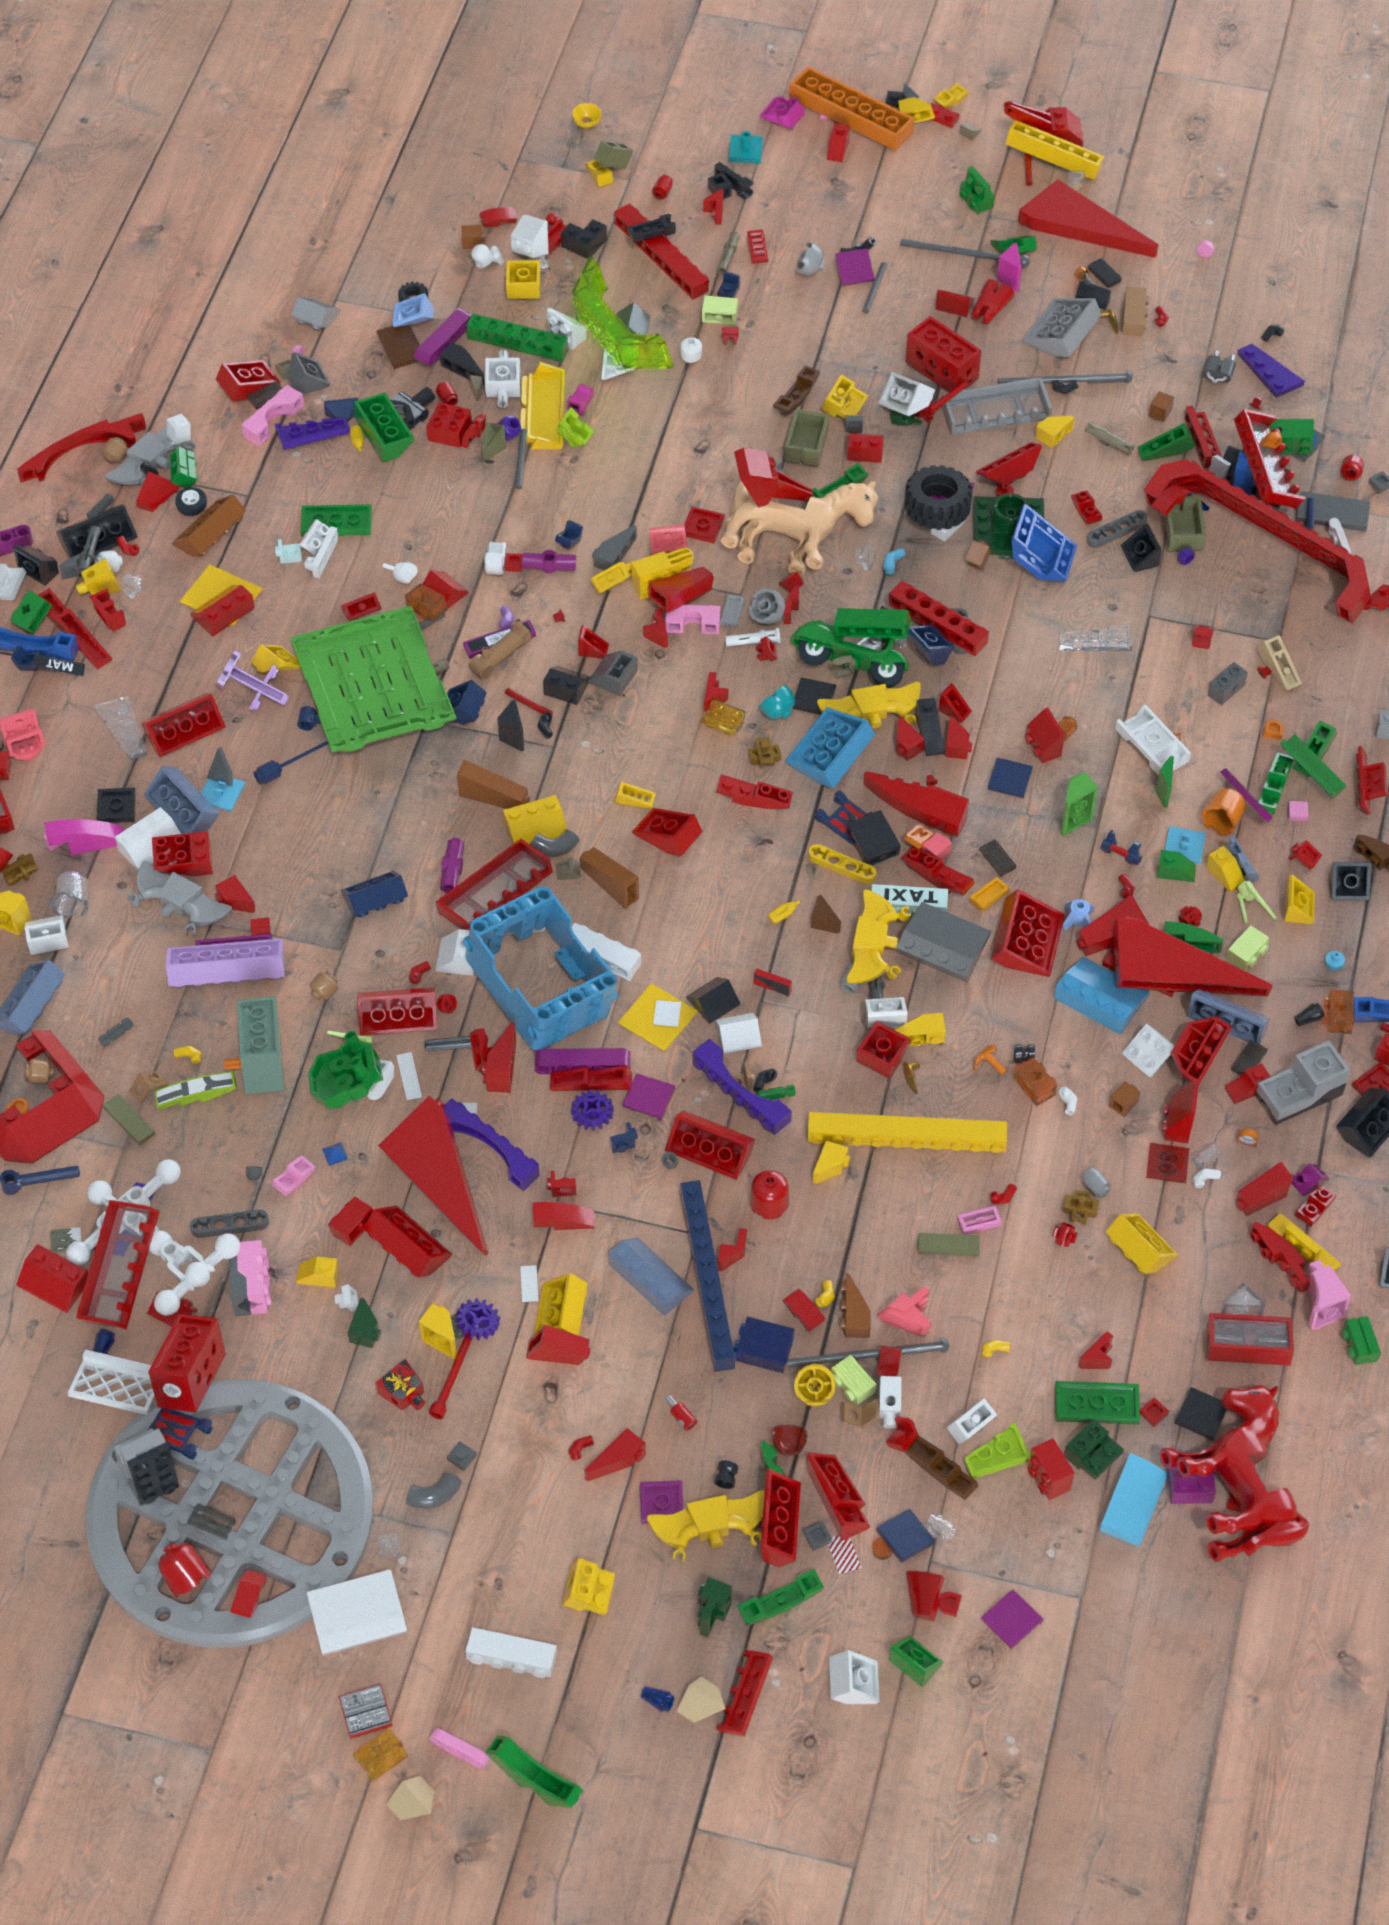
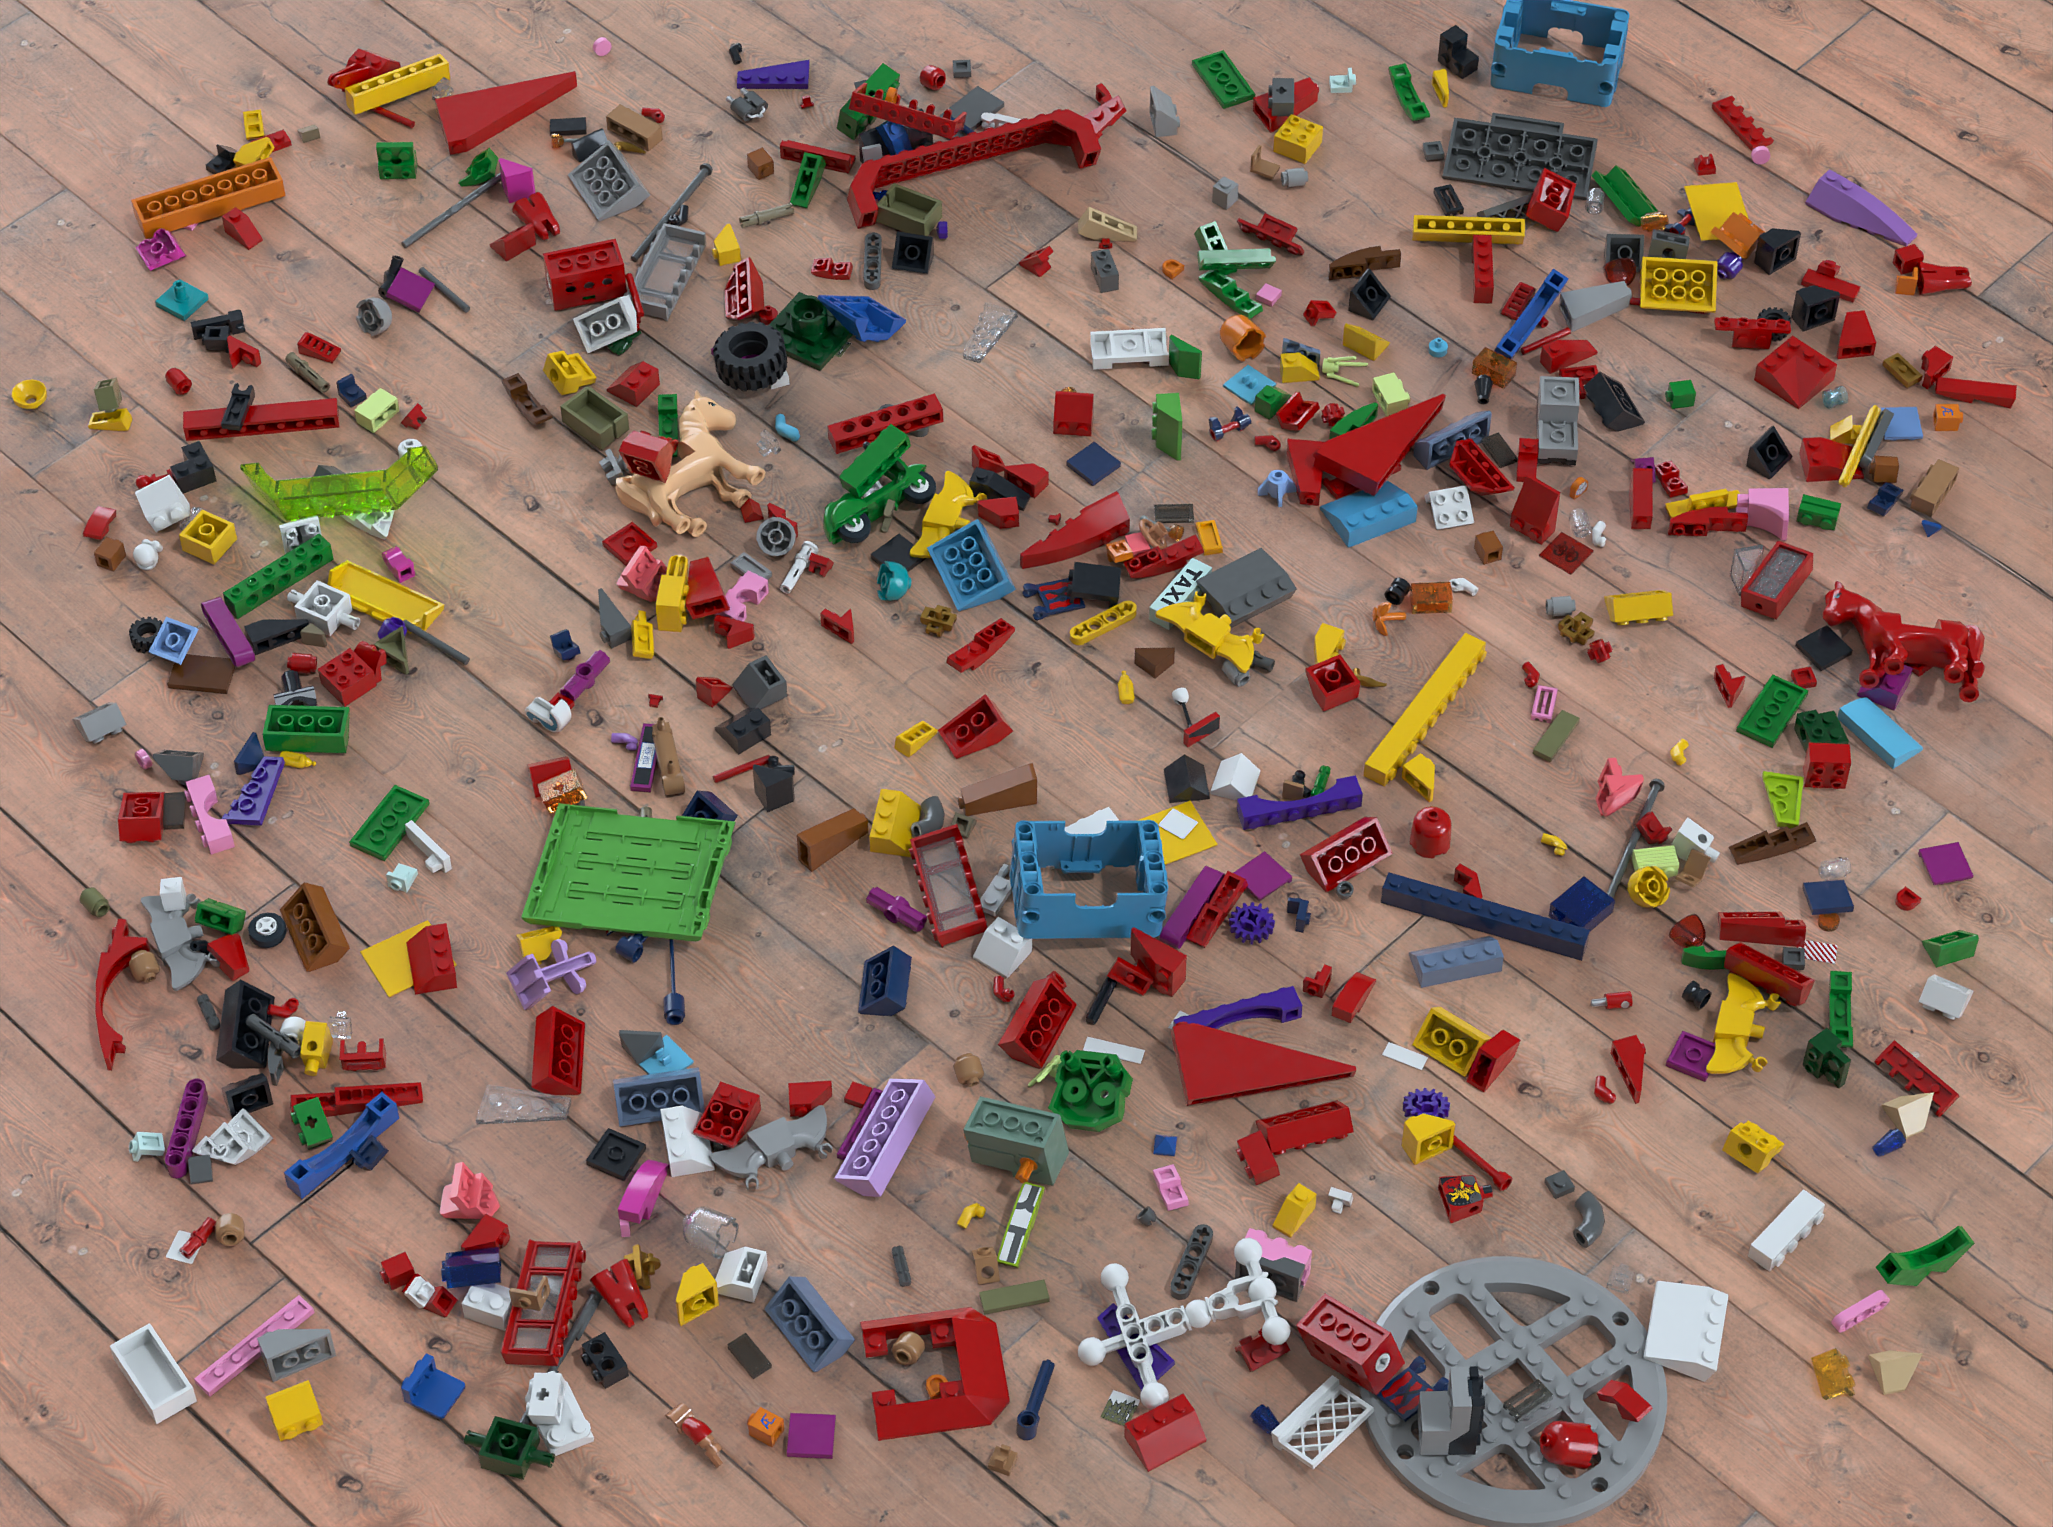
camera: 60 degrees left, 5 degrees down
black sticker [33,654,85,676] -> none
window [76,1200,160,1330] -> none
dark tan slope [274,359,291,380] -> none
white hips [300,519,330,556] -> none
light grey tile [338,1684,393,1739] -> none
red slope [341,592,382,621] -> none
dark green slope [348,1298,381,1348] -> none
white piece [382,562,418,584] -> none
lime cylinder [557,407,594,447] -> none
clear yellow bracket [701,699,746,735] -> none
red slope [782,1289,826,1332] -> none
dark orange slope [841,1273,871,1338] -> none
dark grey plate [845,415,864,433] -> none
white slope [865,997,907,1029] -> none
red bracket [886,1416,919,1452] -> none
red slope [906,1571,944,1621] -> none
dark blue slope [908,625,954,665] -> none
white brick [946,1399,997,1444] -> none
brick [965,540,991,571] -> none
red slope [991,889,1065,977] -> none
red slope [1151,482,1190,516] -> none
magenta tile [1220,768,1272,822] -> none
none -> olive brick [79,887,110,917]
none -> nougat piece [1139,519,1168,550]
none -> clear orange hinge [1140,515,1184,541]
none -> white hinge [1172,688,1192,728]
none -> red bracket [1276,392,1320,431]

